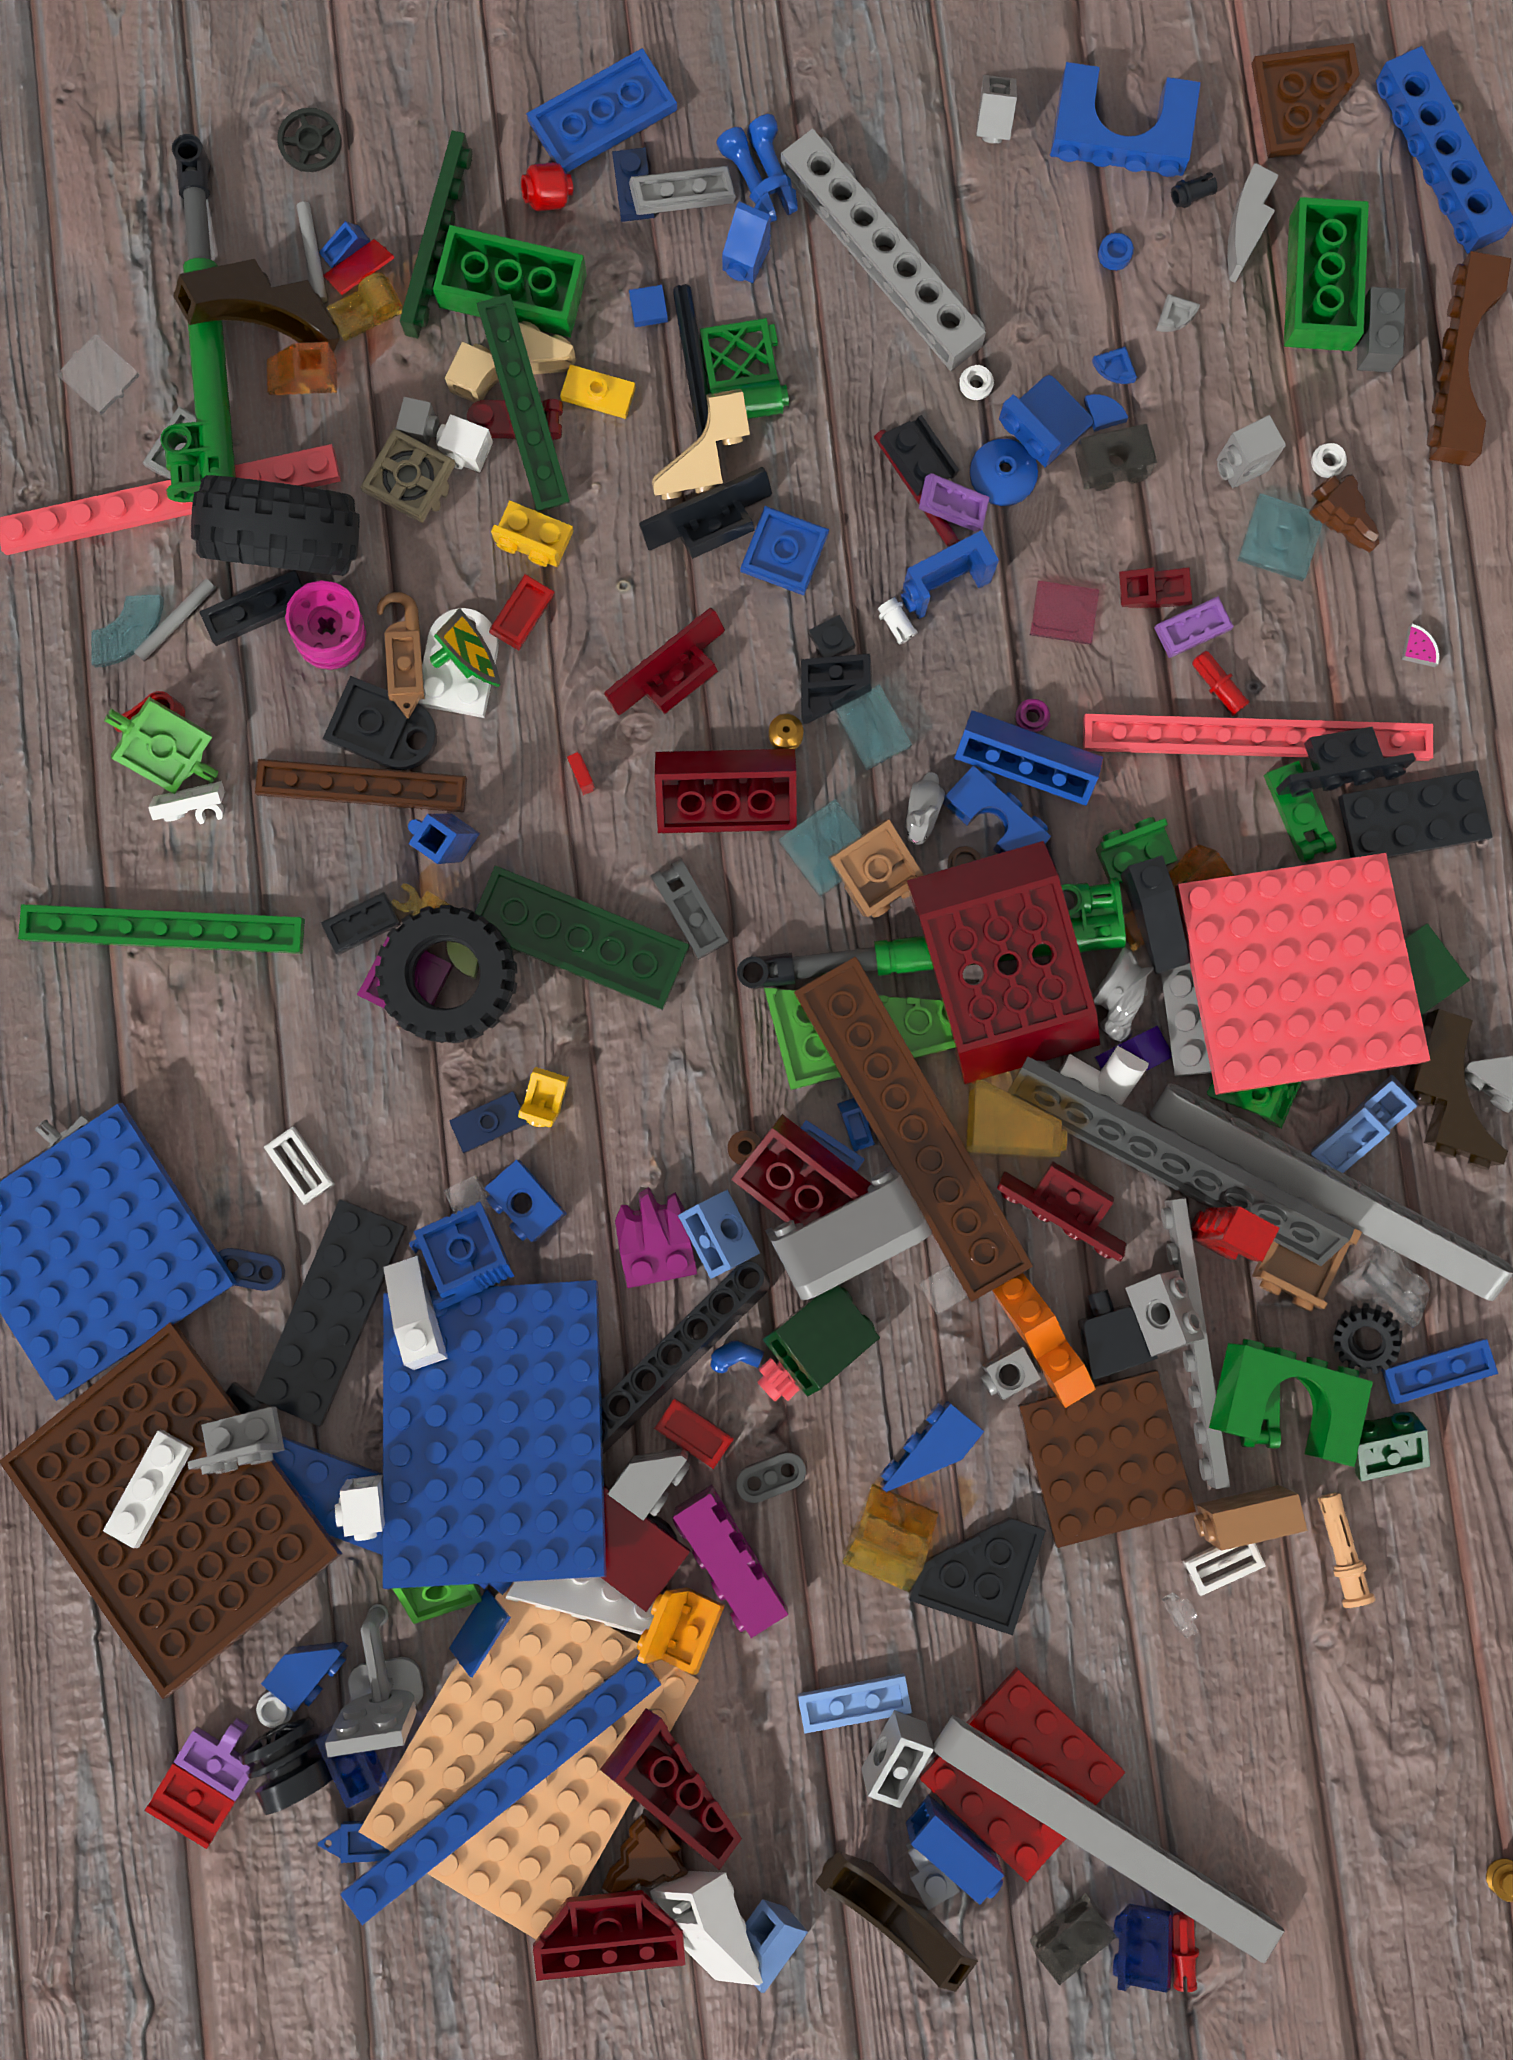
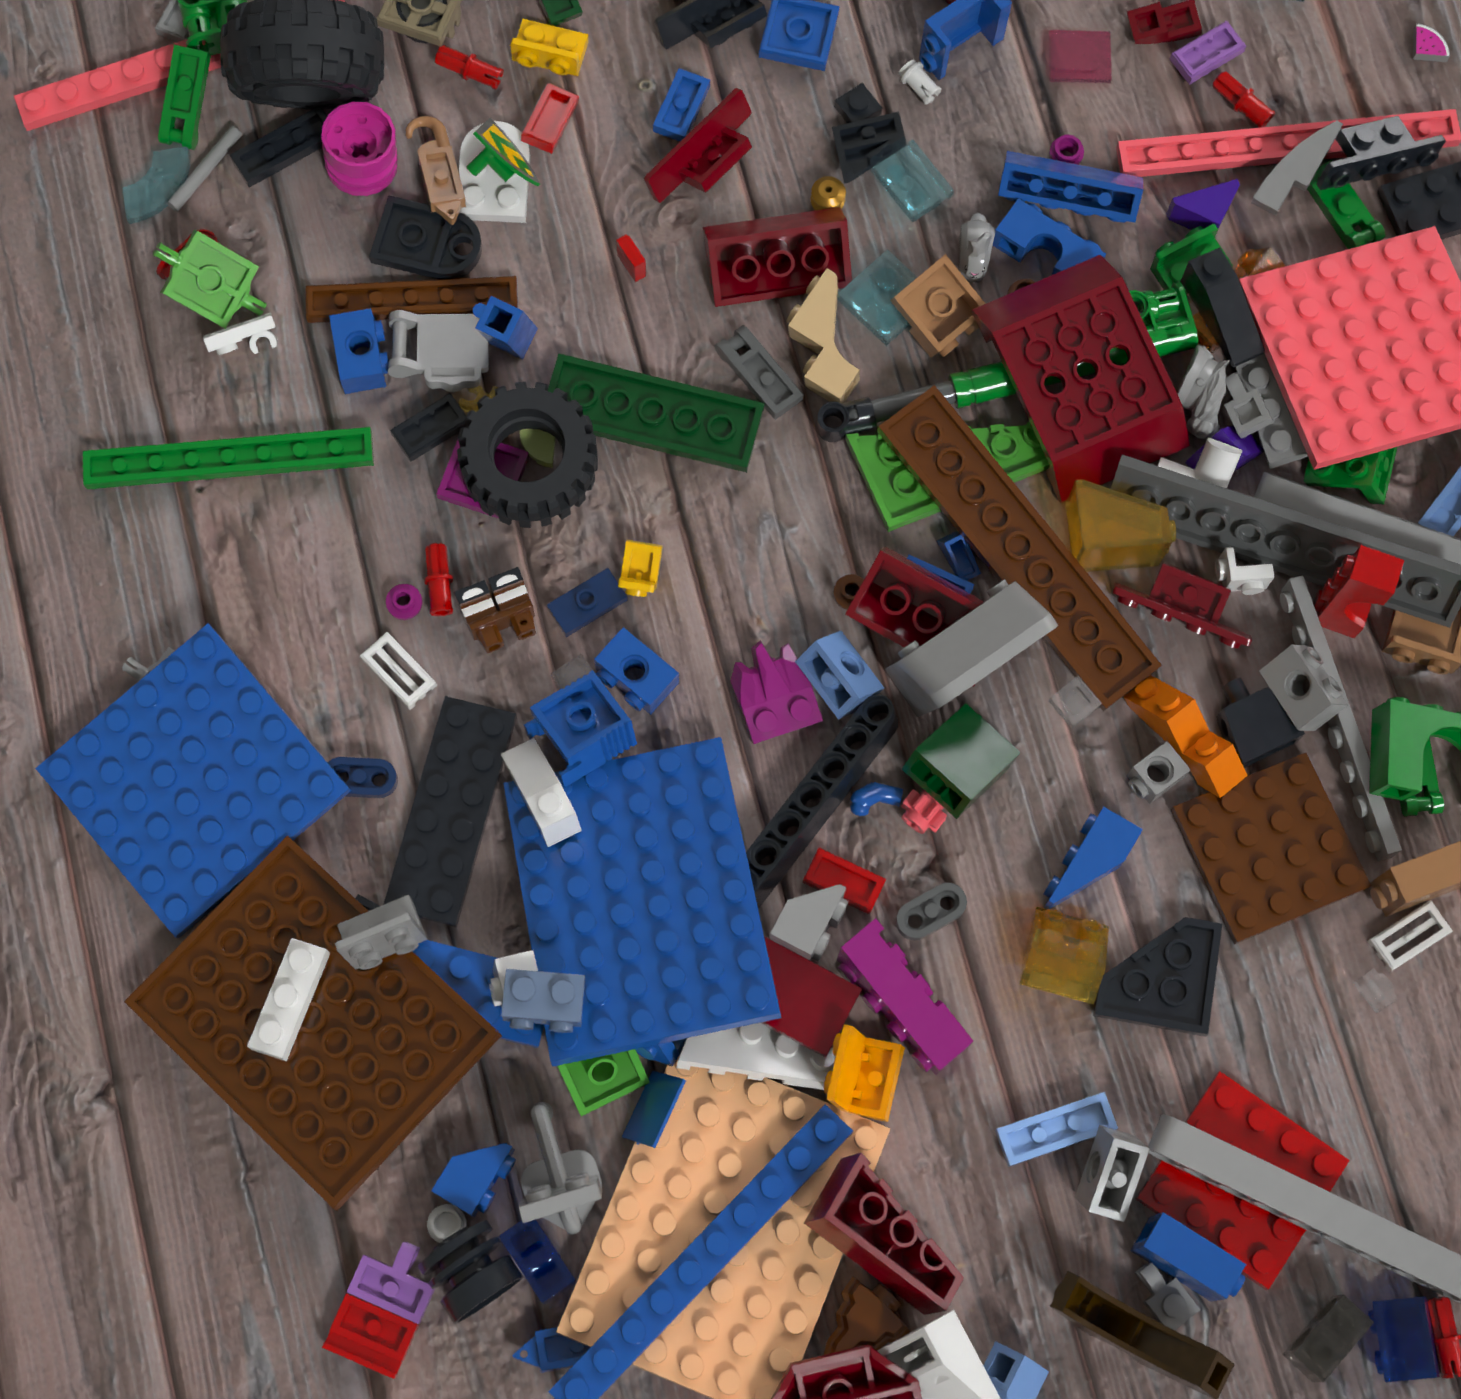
camera: 10 degrees left, 10 degrees down
none -> green plate [158,45,211,150]
none -> blue brick [329,308,389,394]
none -> magenta plate [386,584,423,620]
none -> light grey piece [388,310,489,392]
none -> red axle [424,543,453,616]
none -> red axle [435,45,504,90]
none -> reddish brown hips [454,566,536,653]
none -> sand blue bracket [501,969,585,1033]
none -> blue plate [653,68,710,142]
none -> tan arch [787,268,860,403]
none -> dark purple slope [1166,179,1240,230]
none -> white bracket [1215,547,1274,595]
none -> light grey plate [1224,372,1274,439]
none -> light grey slope [1251,121,1343,216]

